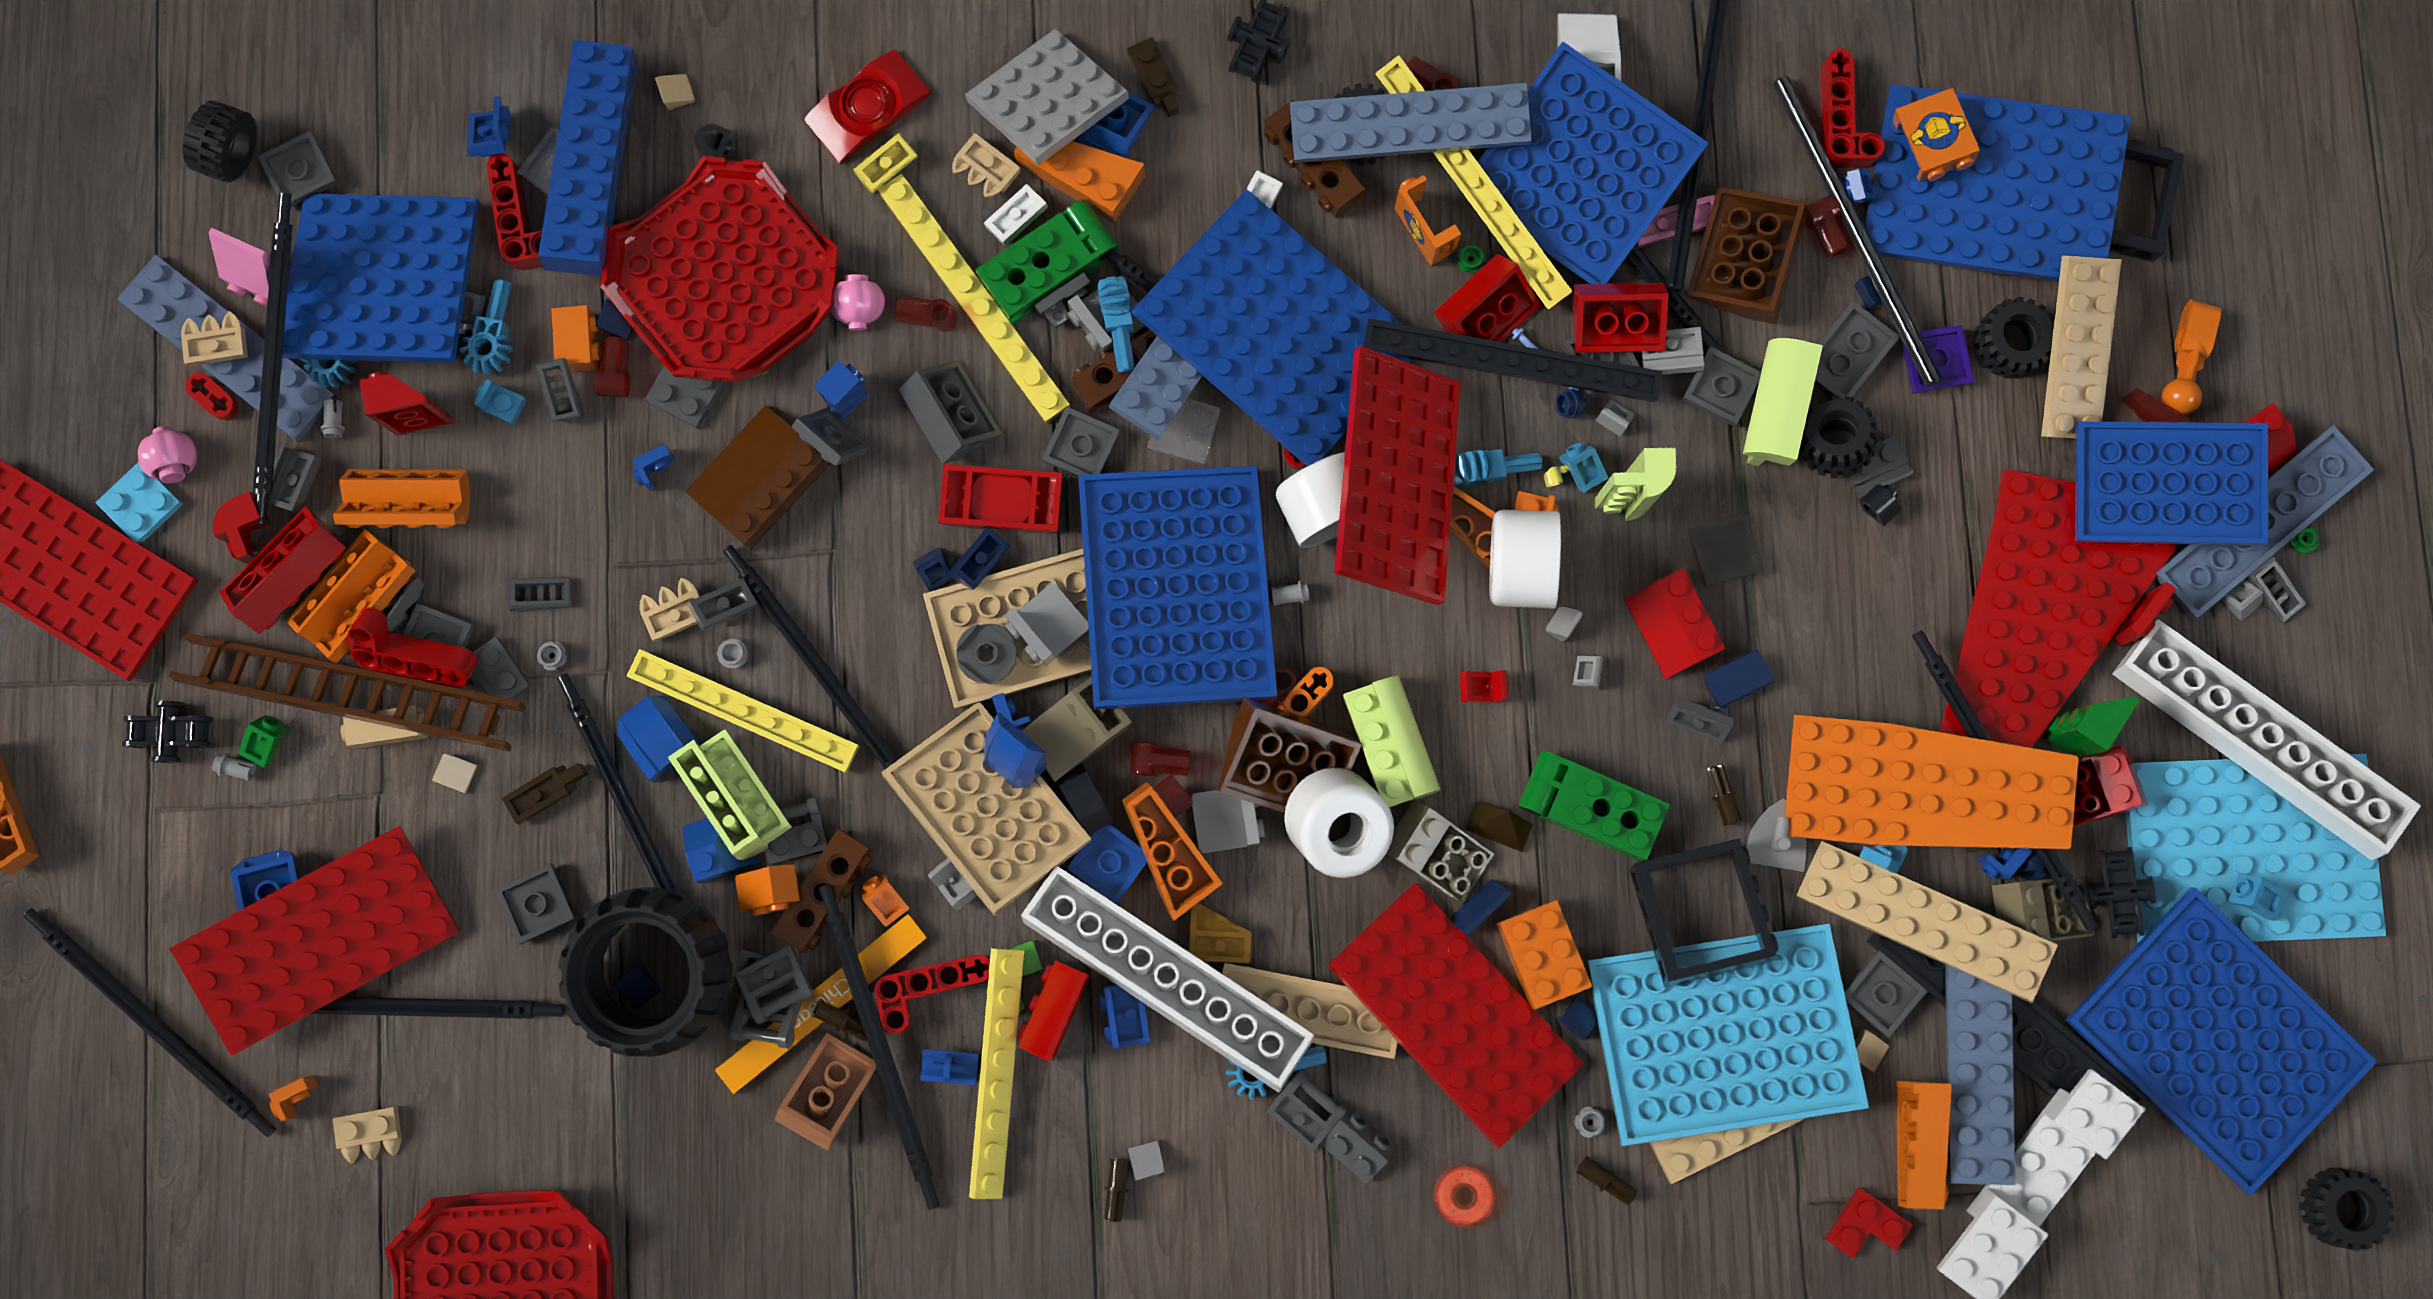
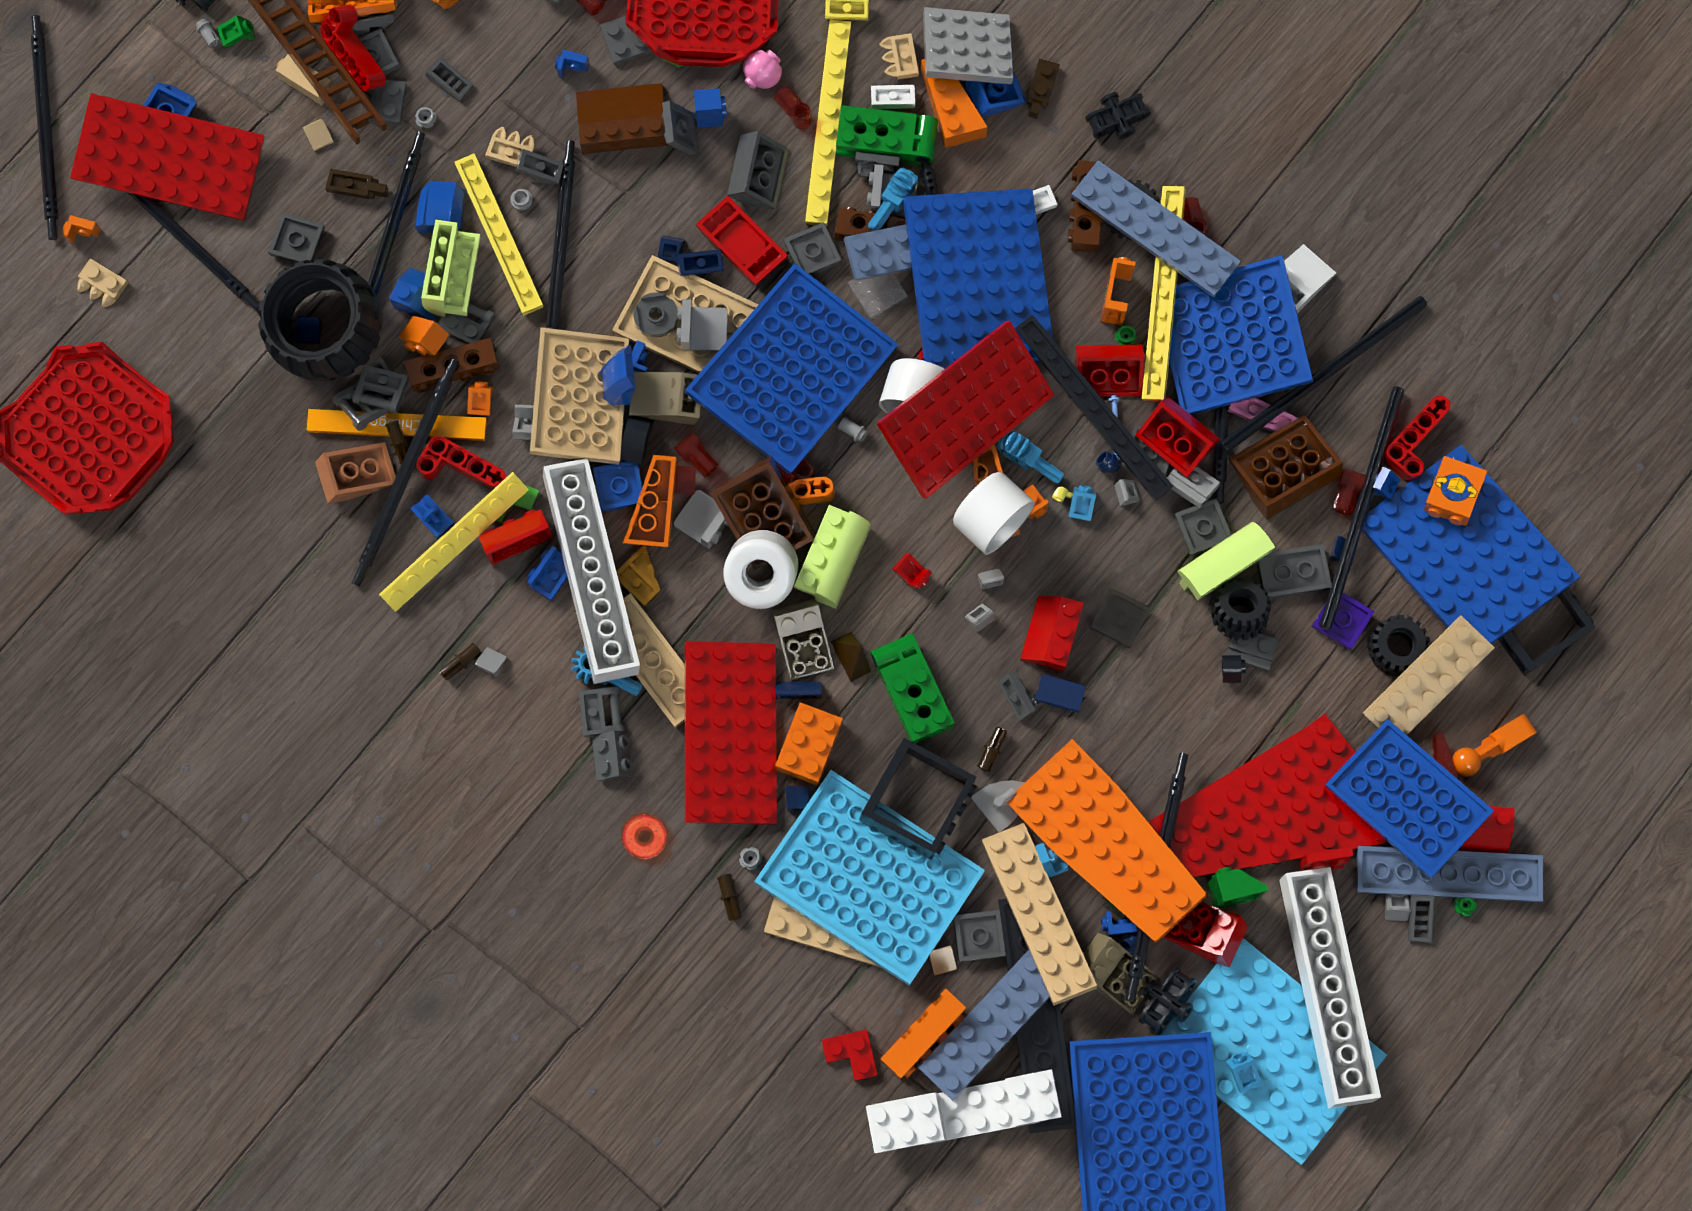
camera: 40 degrees right, 5 degrees down
yellowish green brick [1595,448,1676,521] -> none

